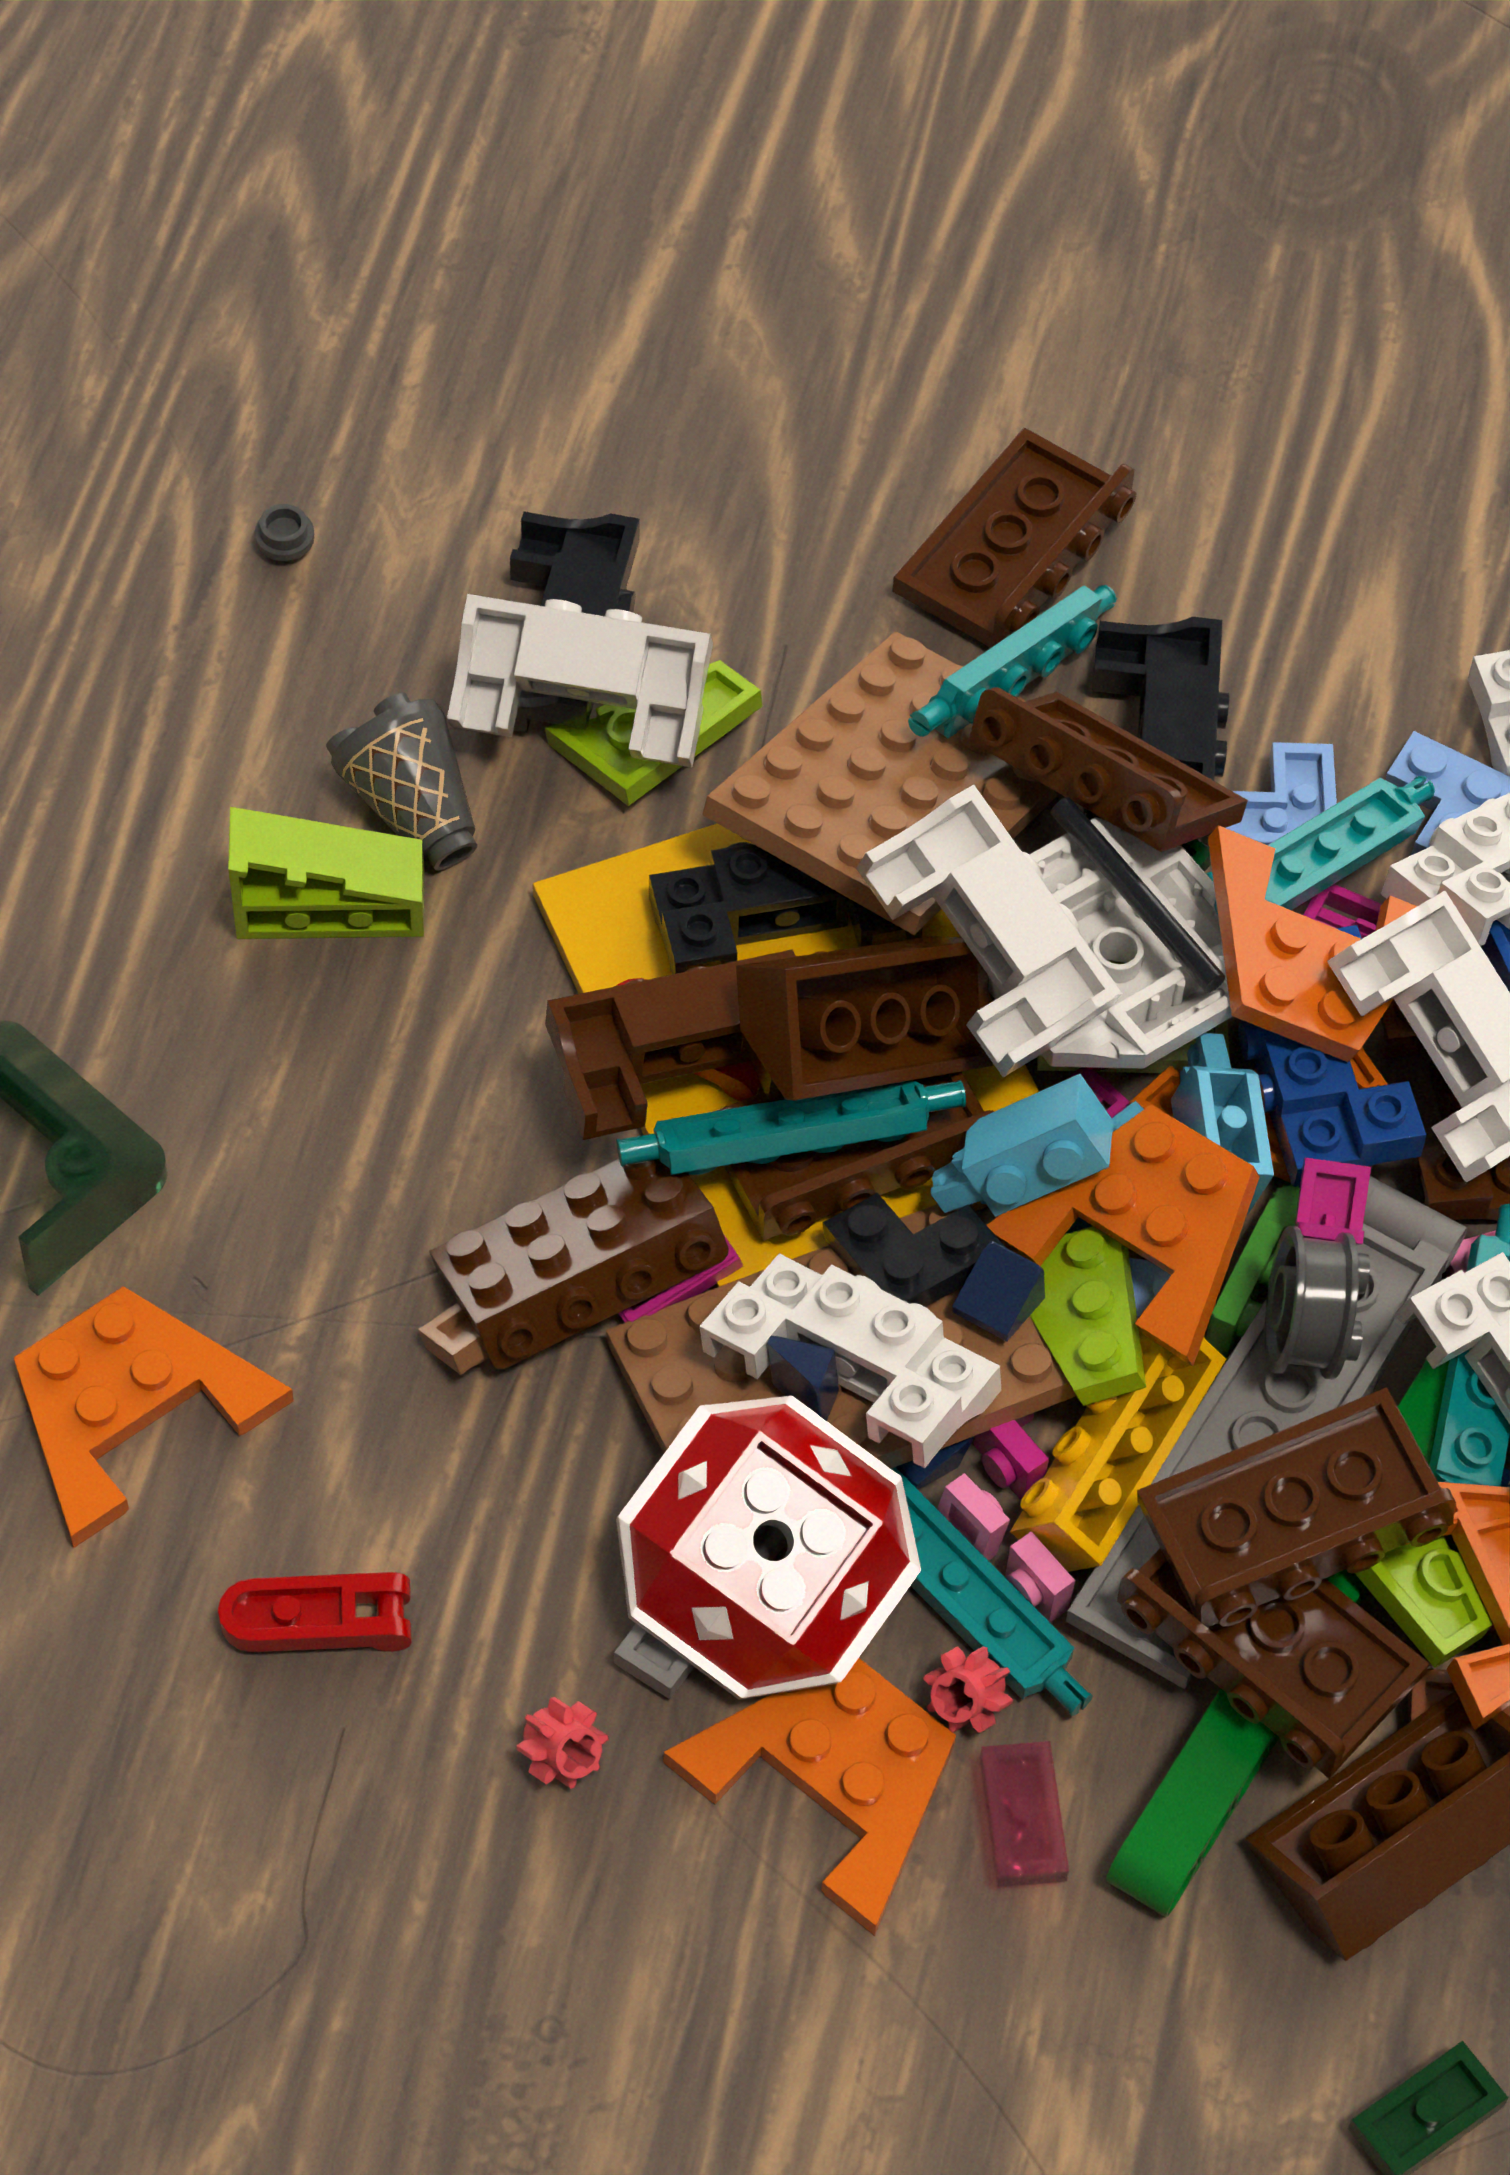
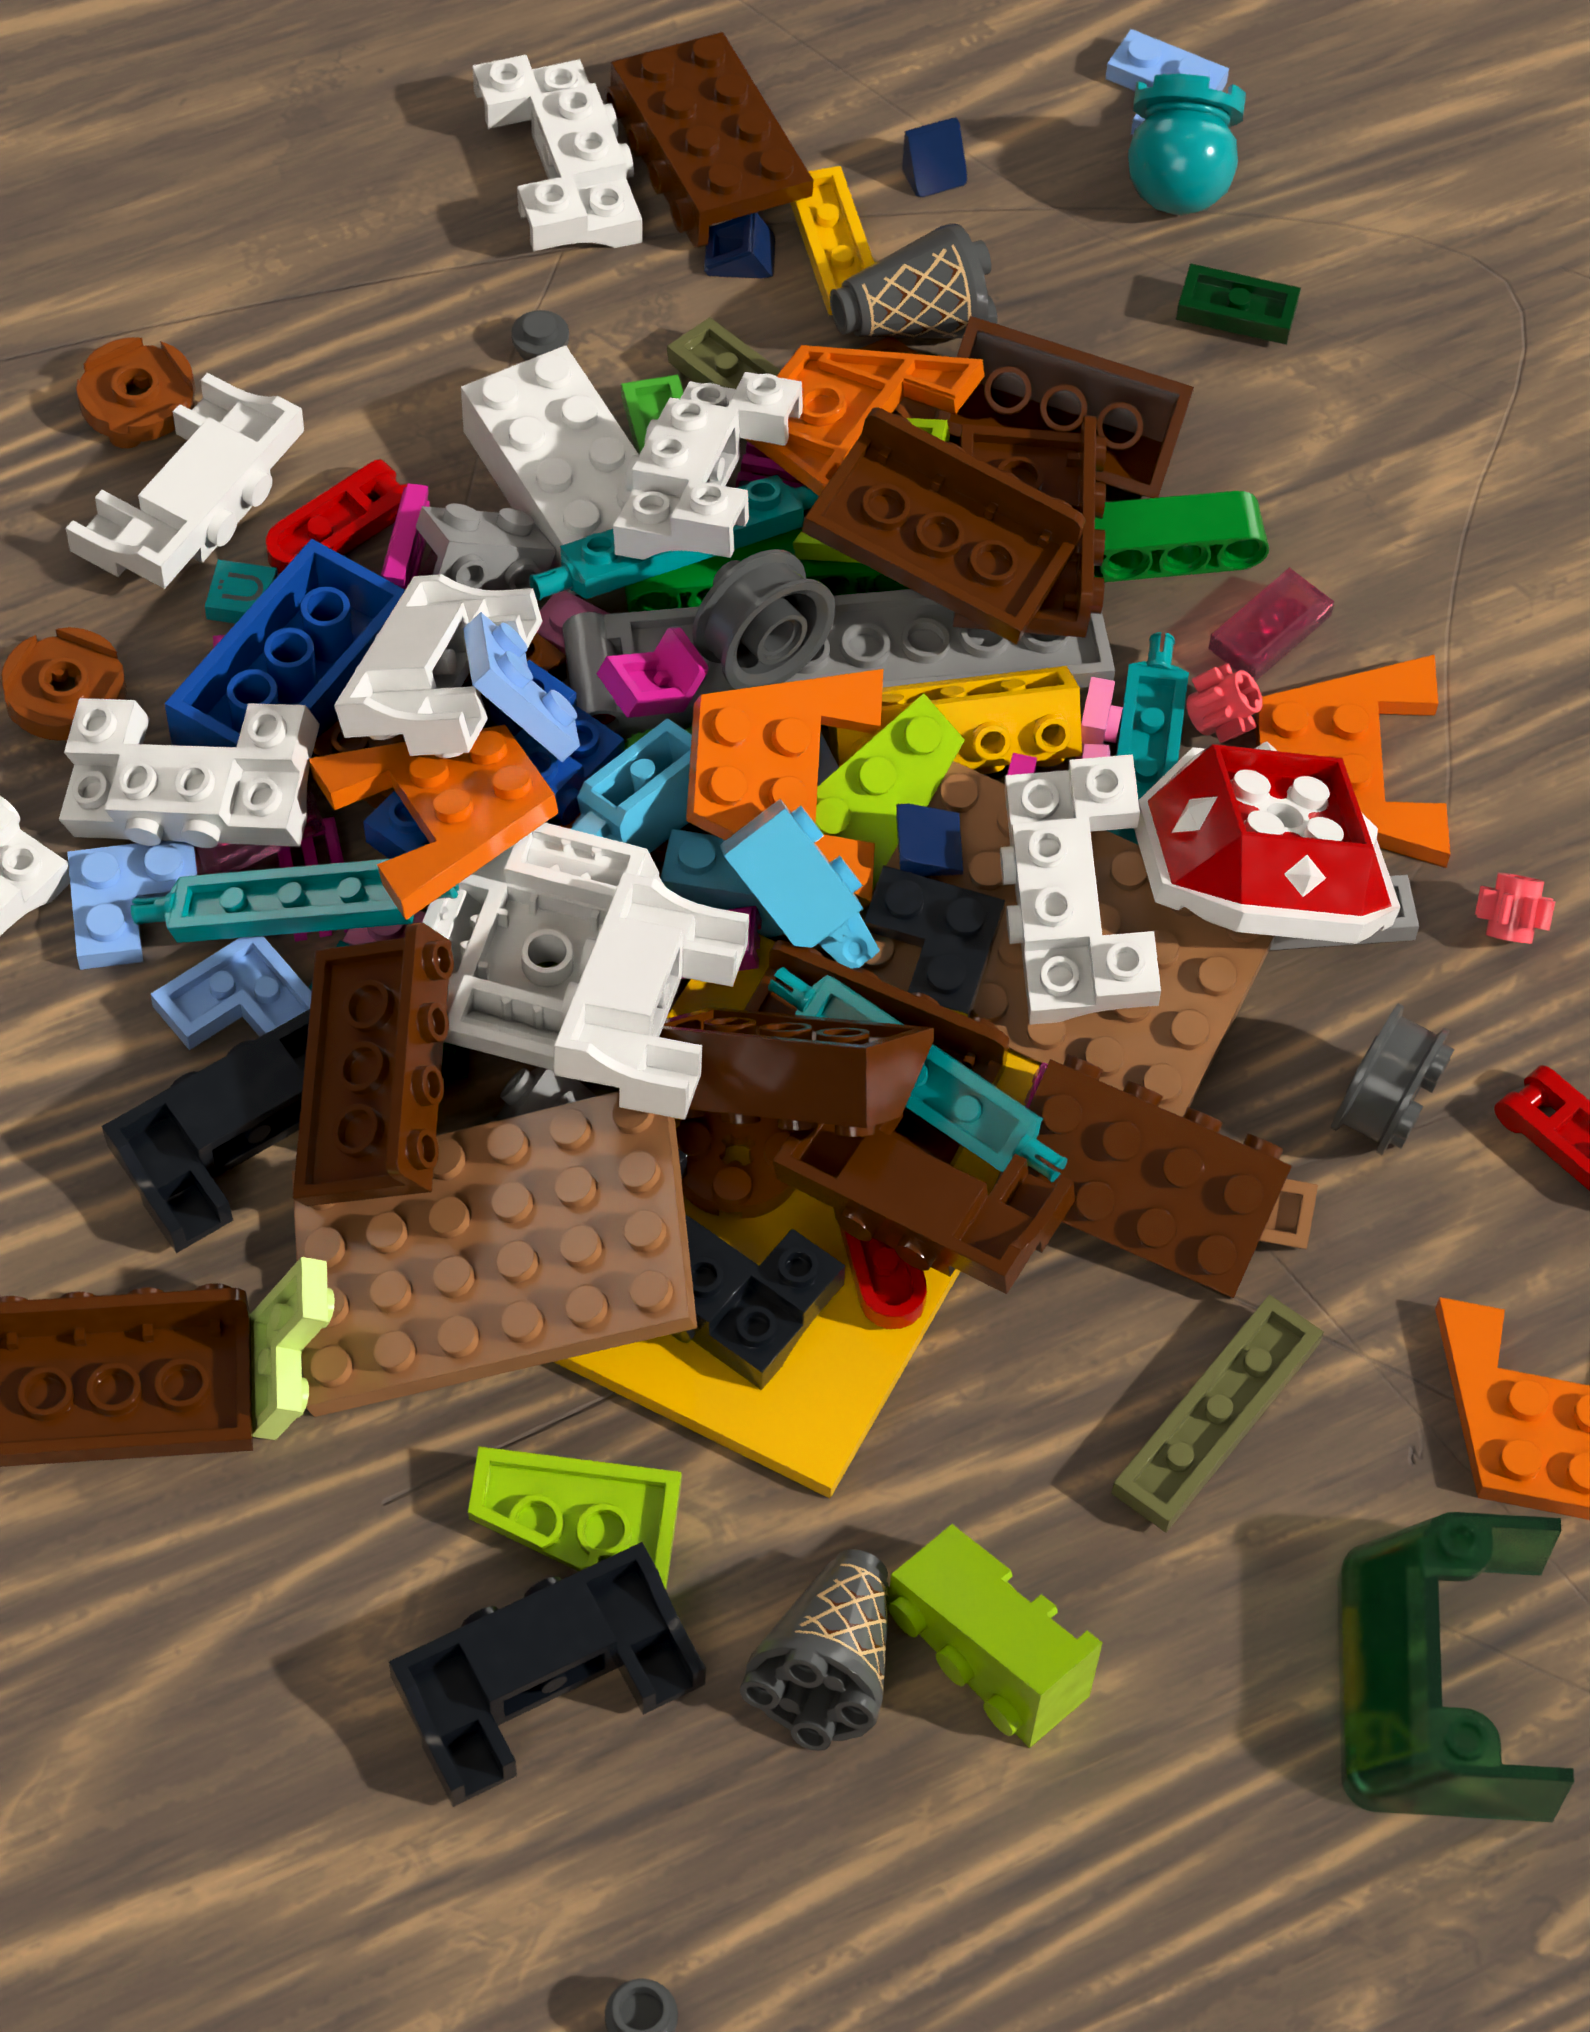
camera: 130 degrees left, 0 degrees up
white bracket [447,594,713,767] -> none
dark blue slope [767,1336,839,1421] -> none
teal plate [908,585,1117,739] -> none
black bar [1051,797,1225,993] -> none
none -> yellowish green plate [250,1257,335,1440]
none -> light blue plate [463,612,580,762]
none -> olive plate [1111,1294,1324,1533]
none -> dark grey wheel [1330,1003,1454,1156]

